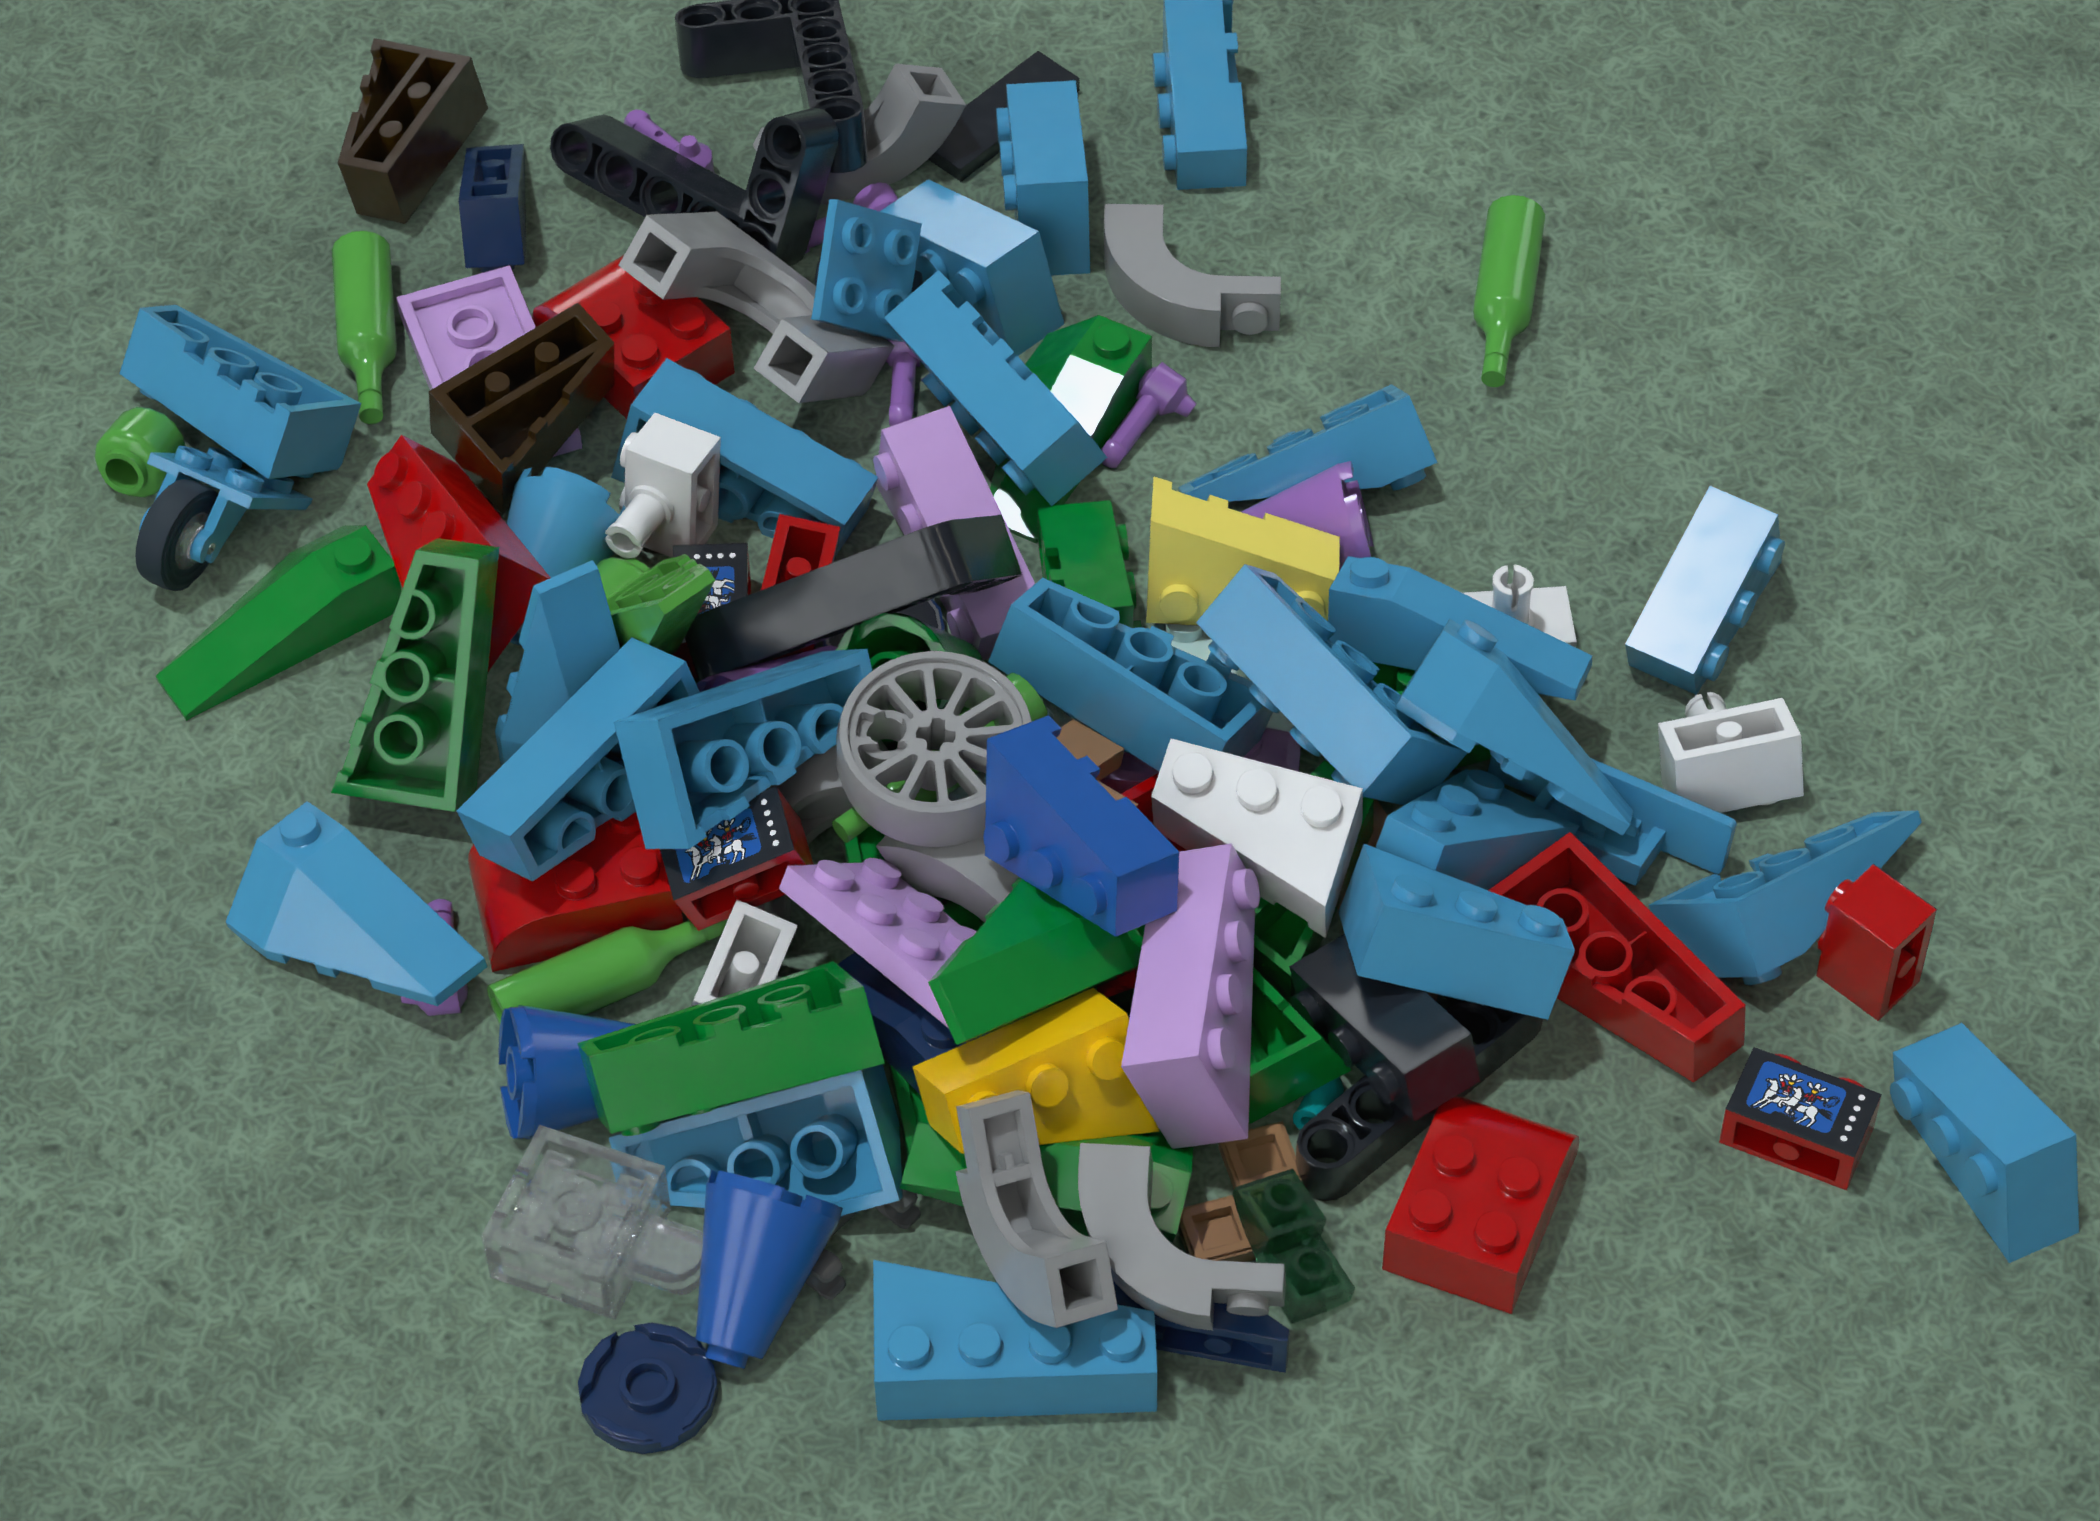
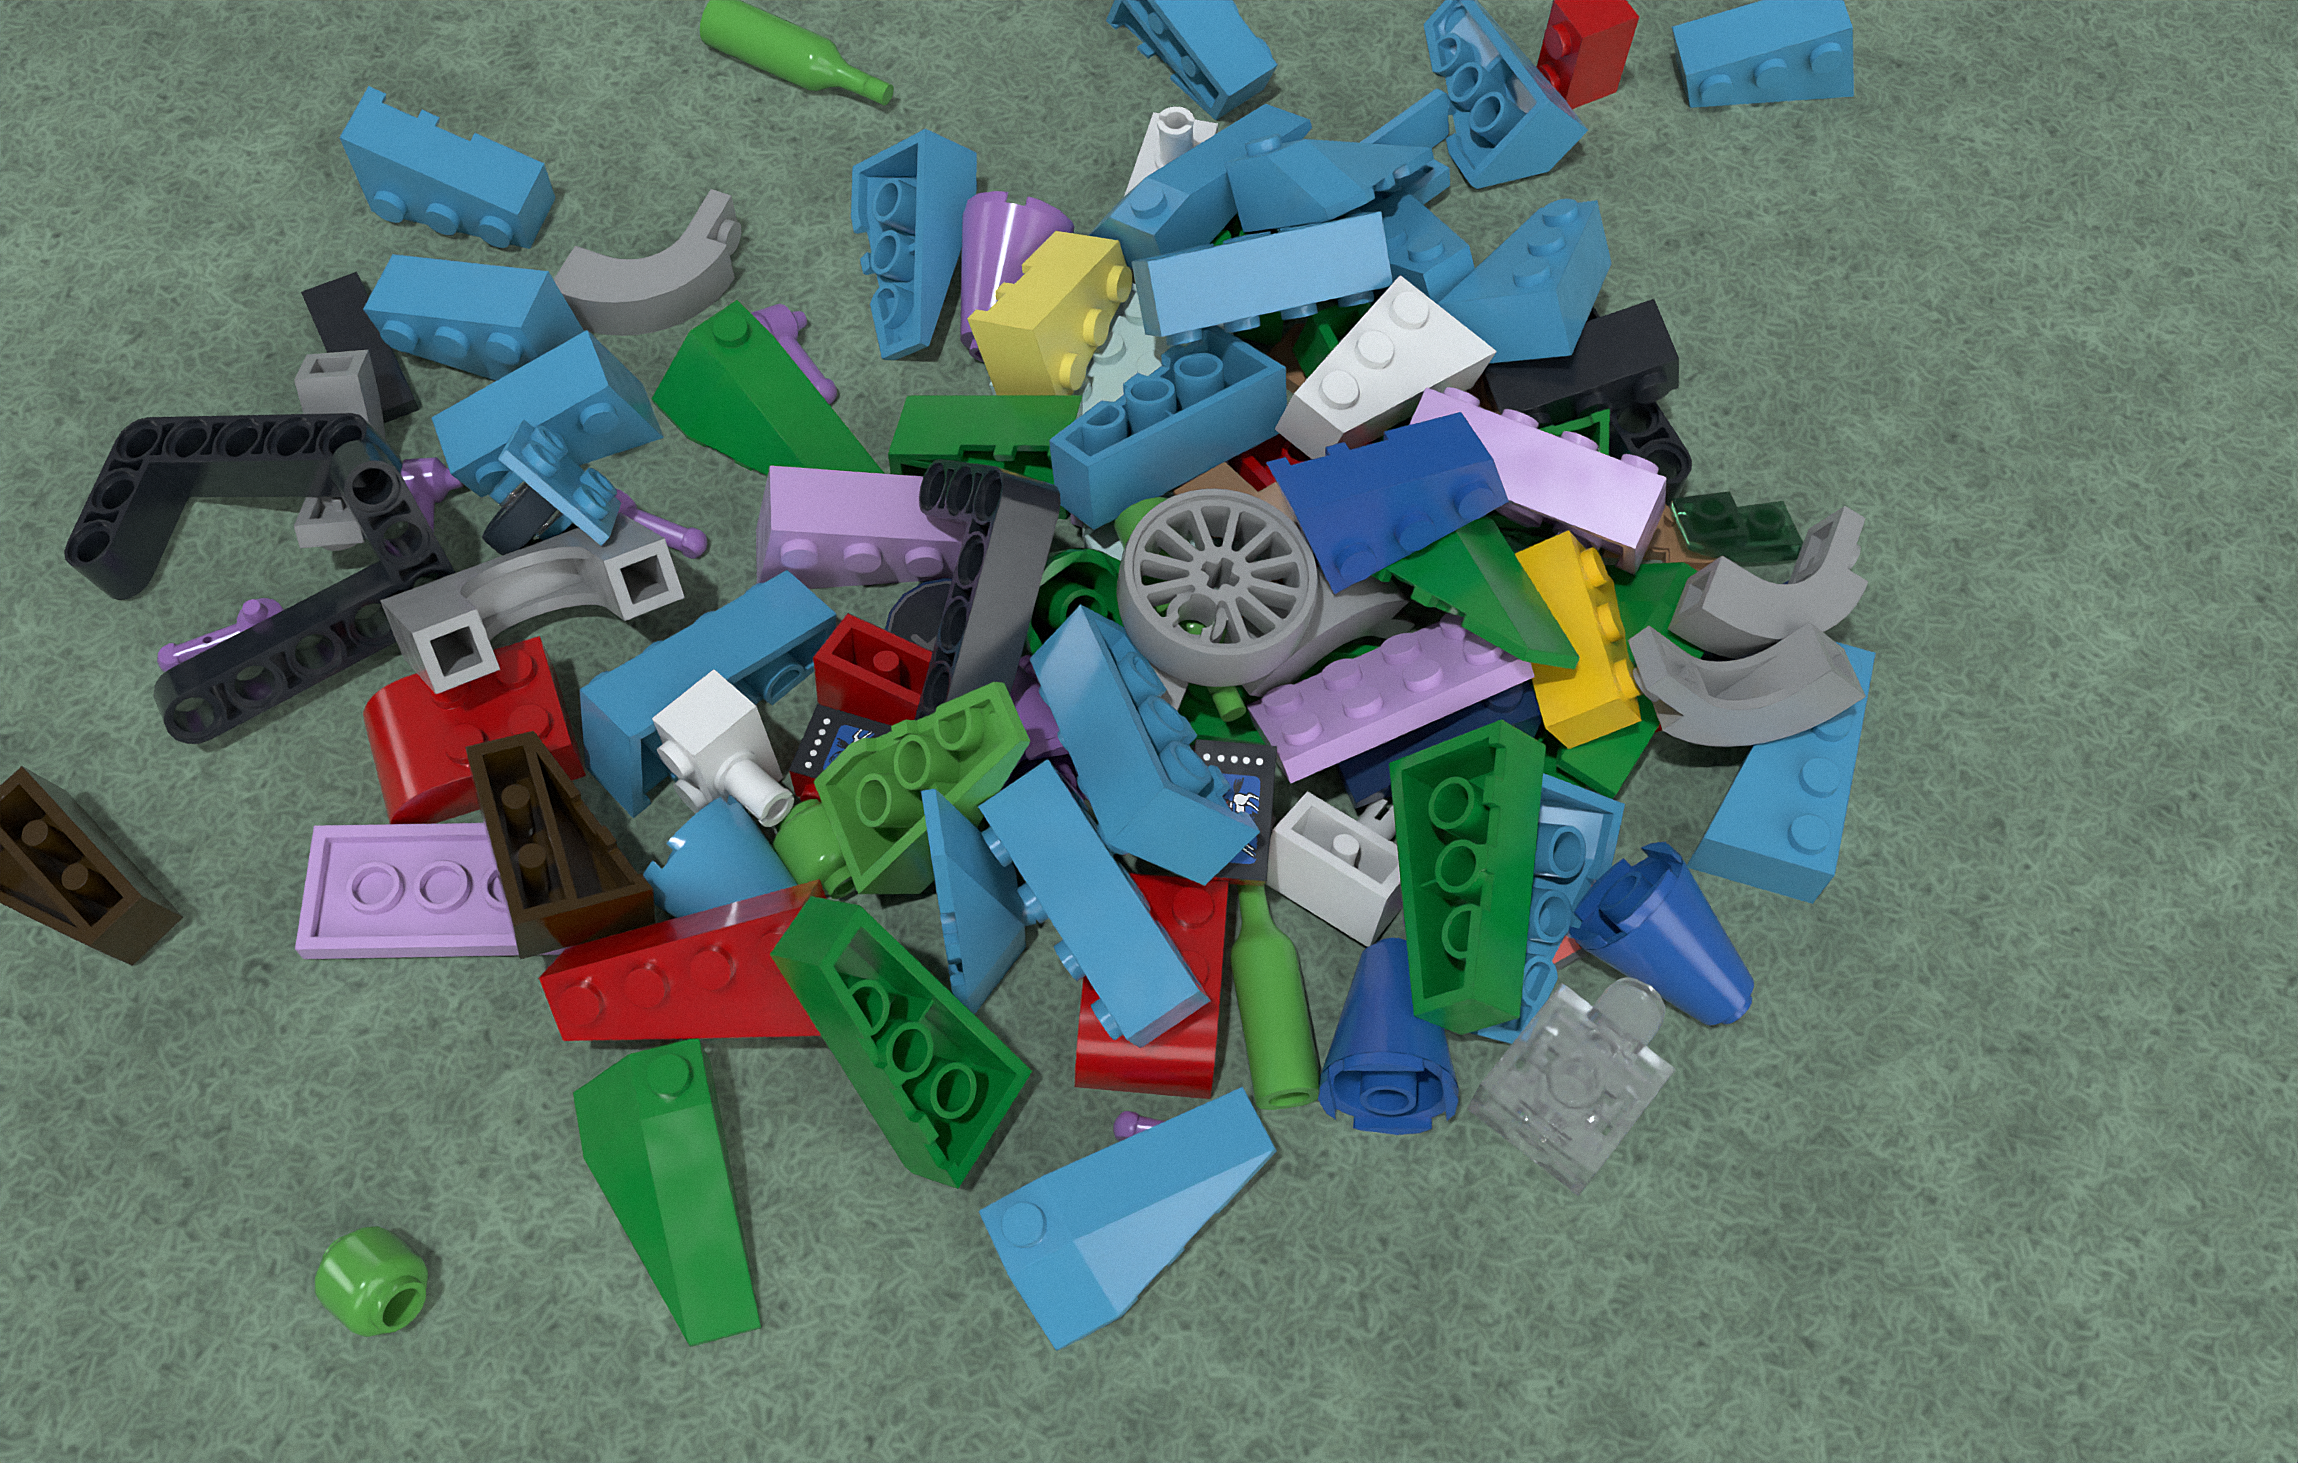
camera: 75 degrees left, 10 degrees up
dark azure wedge [119,305,362,479] -> none
plate [135,446,313,591] -> none
bright green piece [332,231,397,424] -> none
dark blue slope [458,144,526,273] -> none
dark blue tile [578,1322,718,1454] -> none
dark azure wedge [884,270,1108,506] -> none
red brick [1382,1095,1579,1314] -> none
red wedge [1488,832,1746,1083] -> none
white brick [1658,692,1804,813] -> none
brick [1719,1047,1882,1190] -> none

